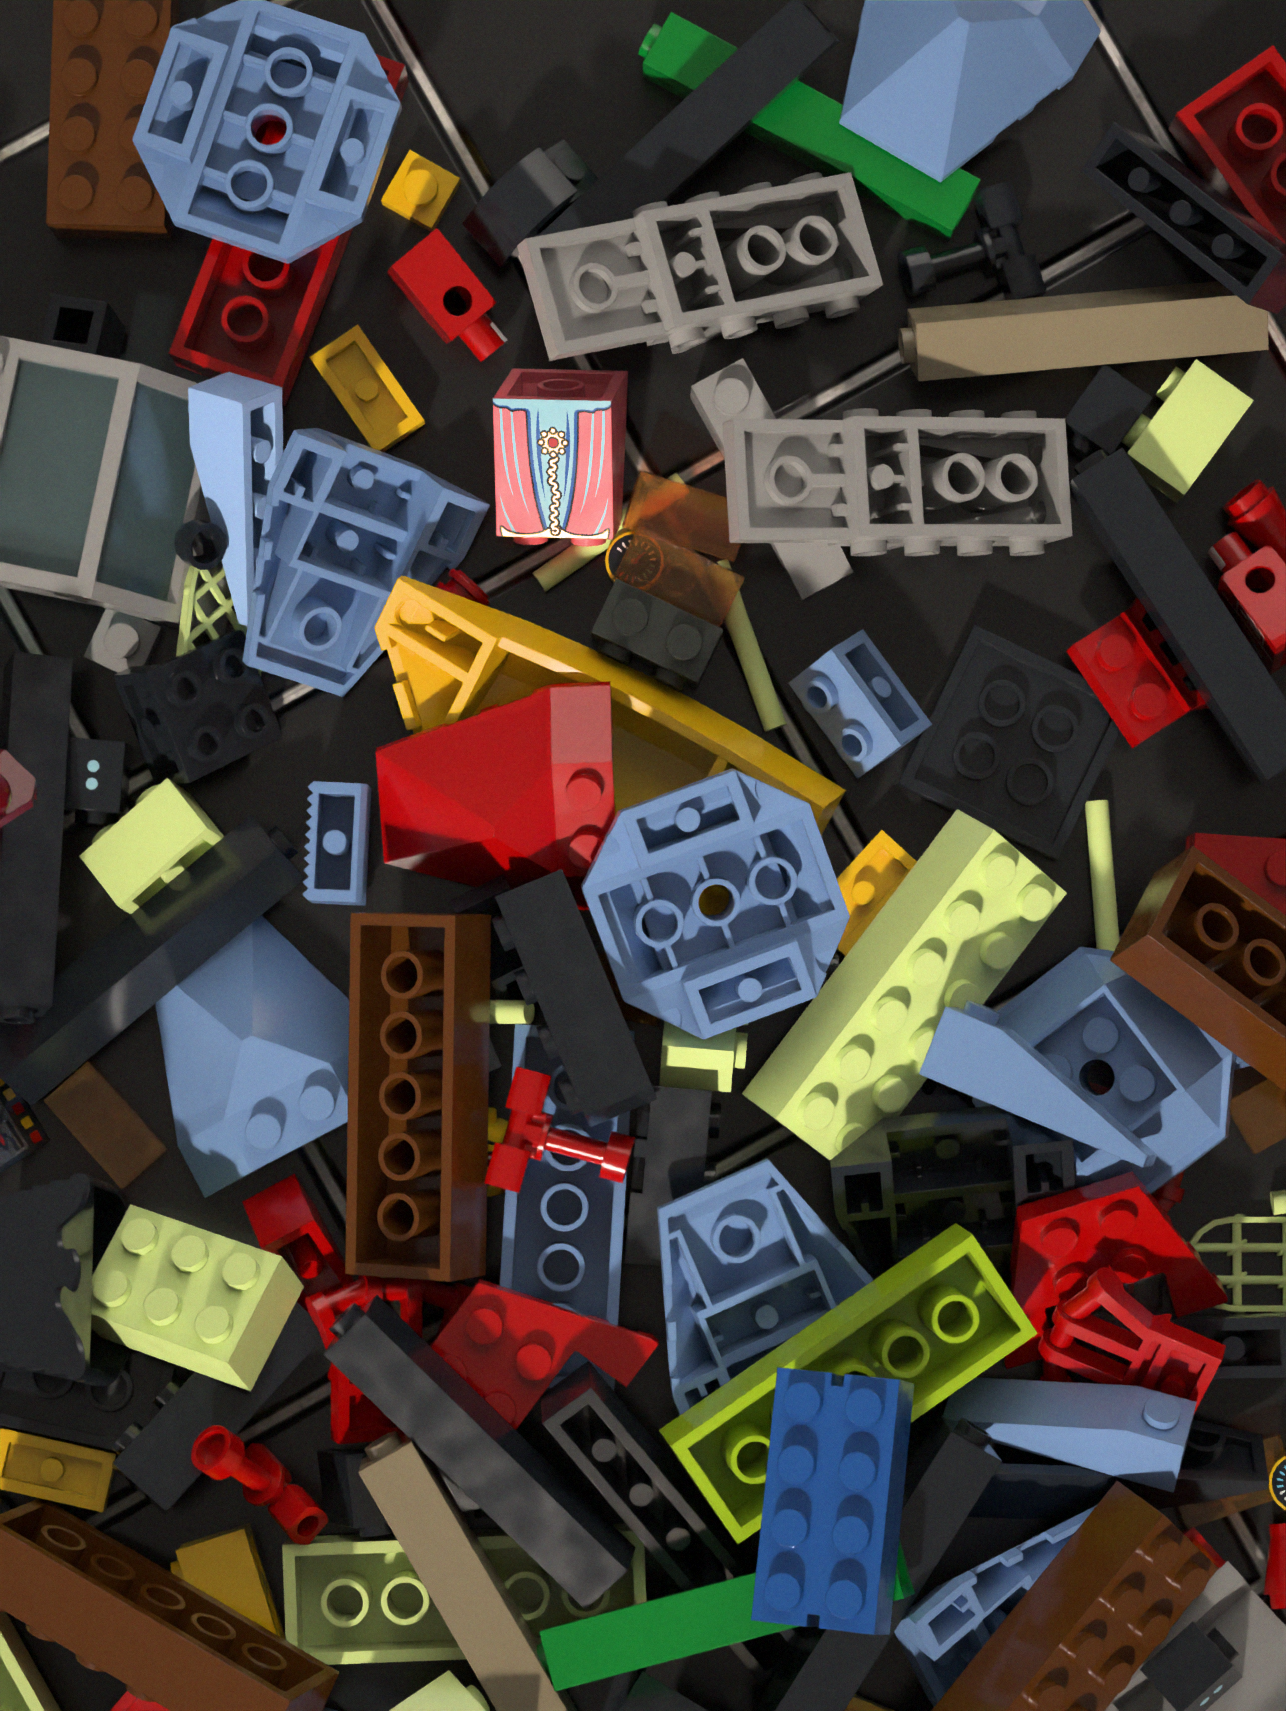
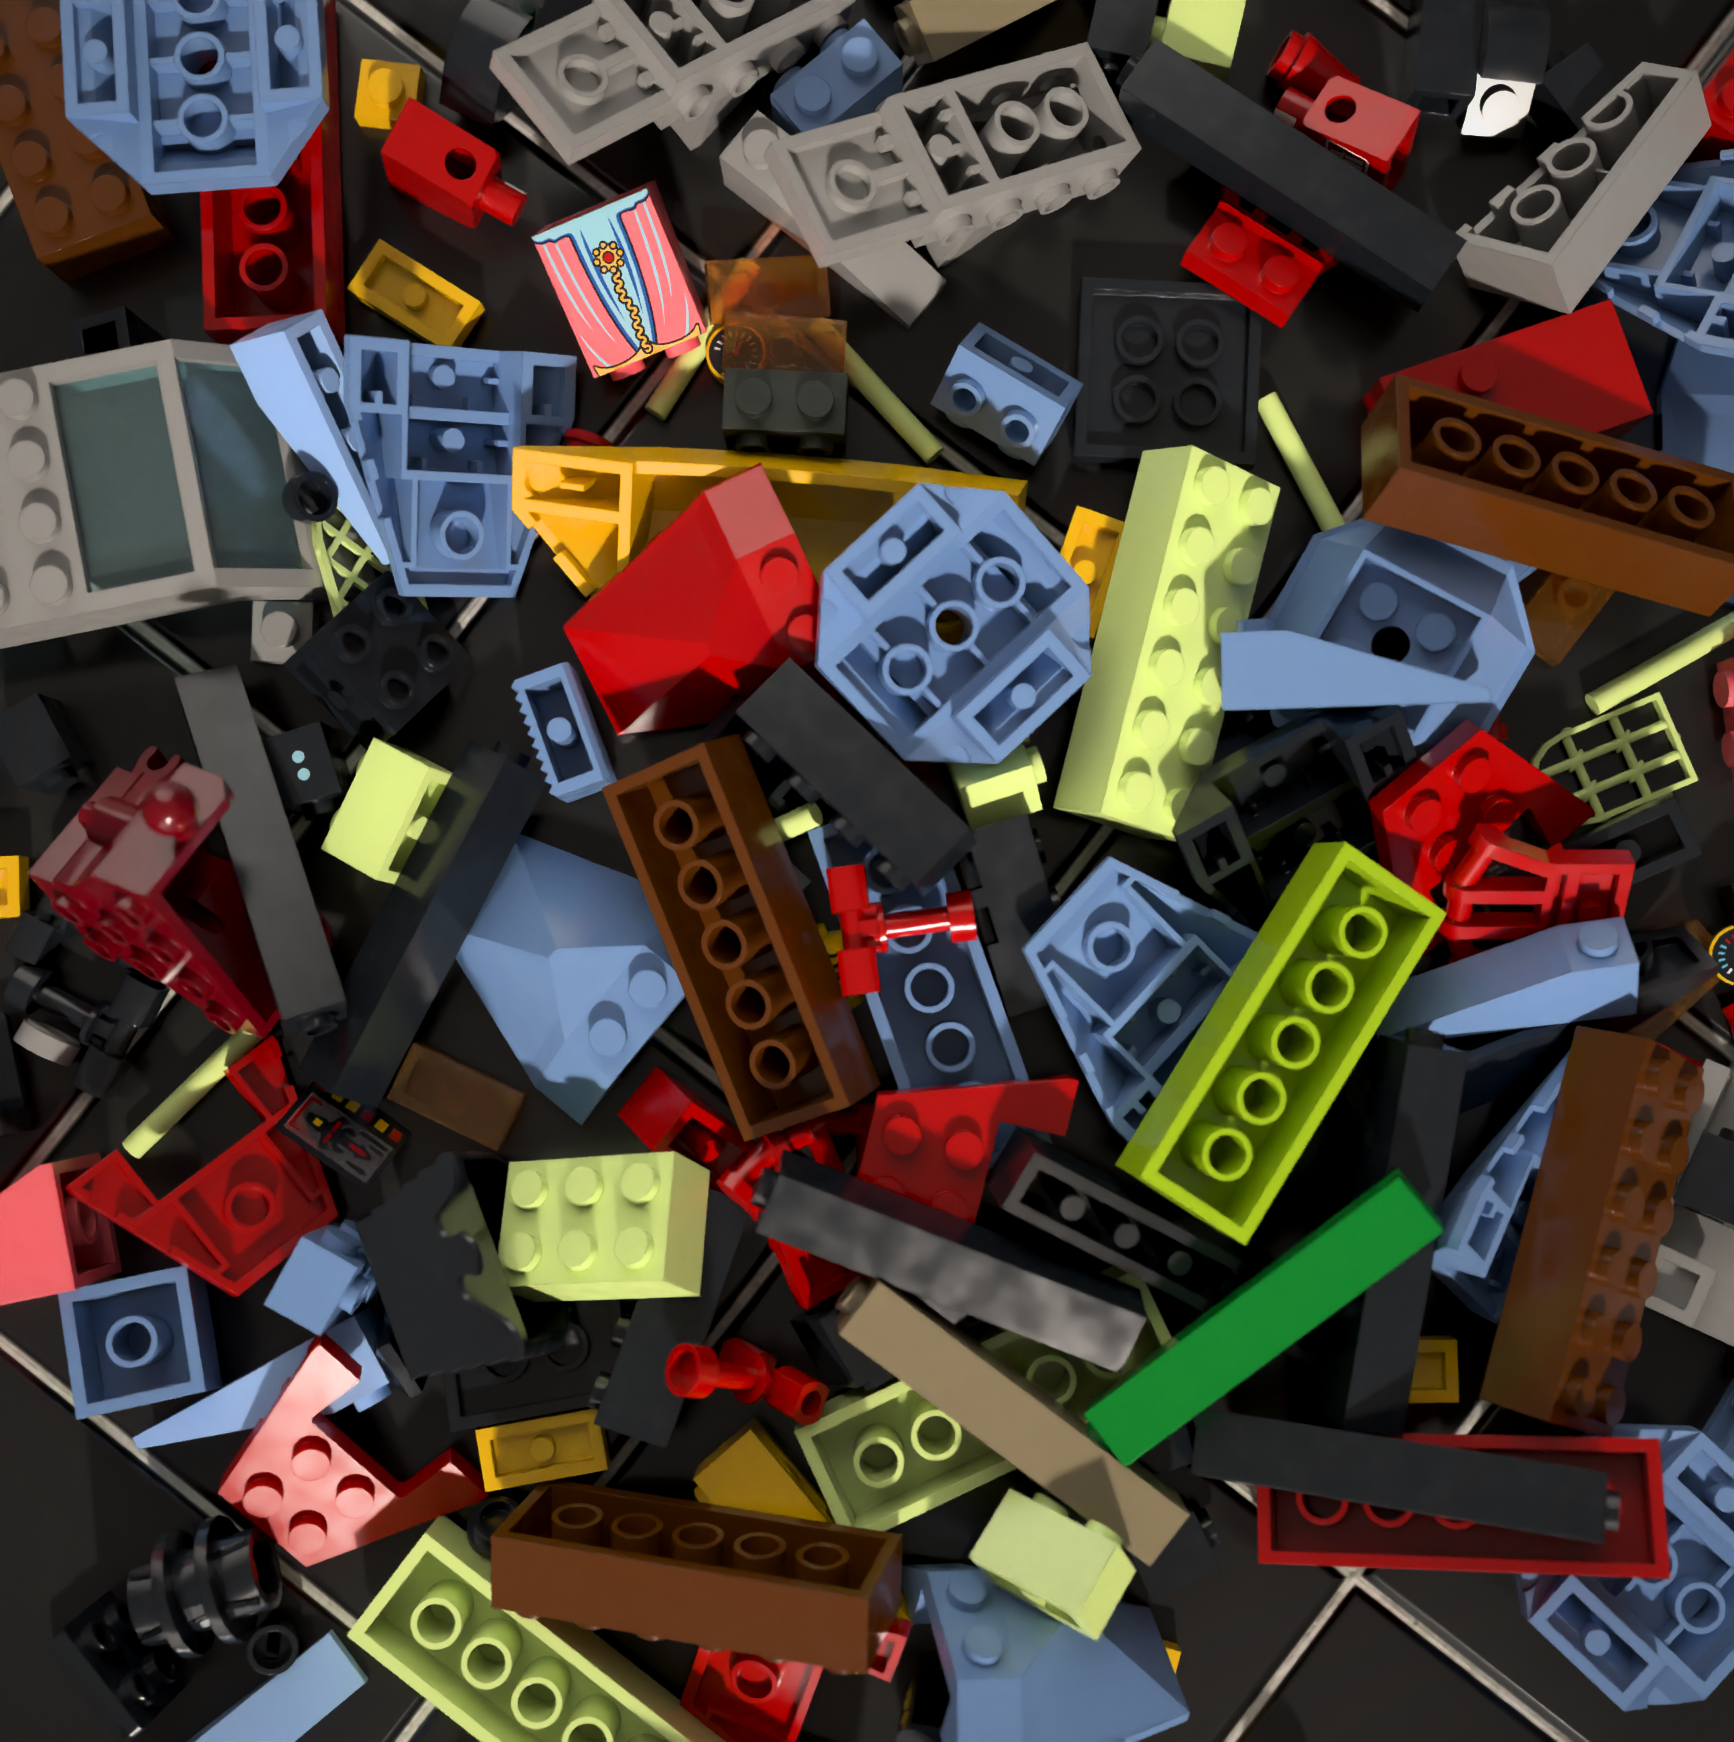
camera: 20 degrees left, 0 degrees up
blue piece [751,1367,914,1635] -> none
none -> medium blue brick [770,18,903,136]

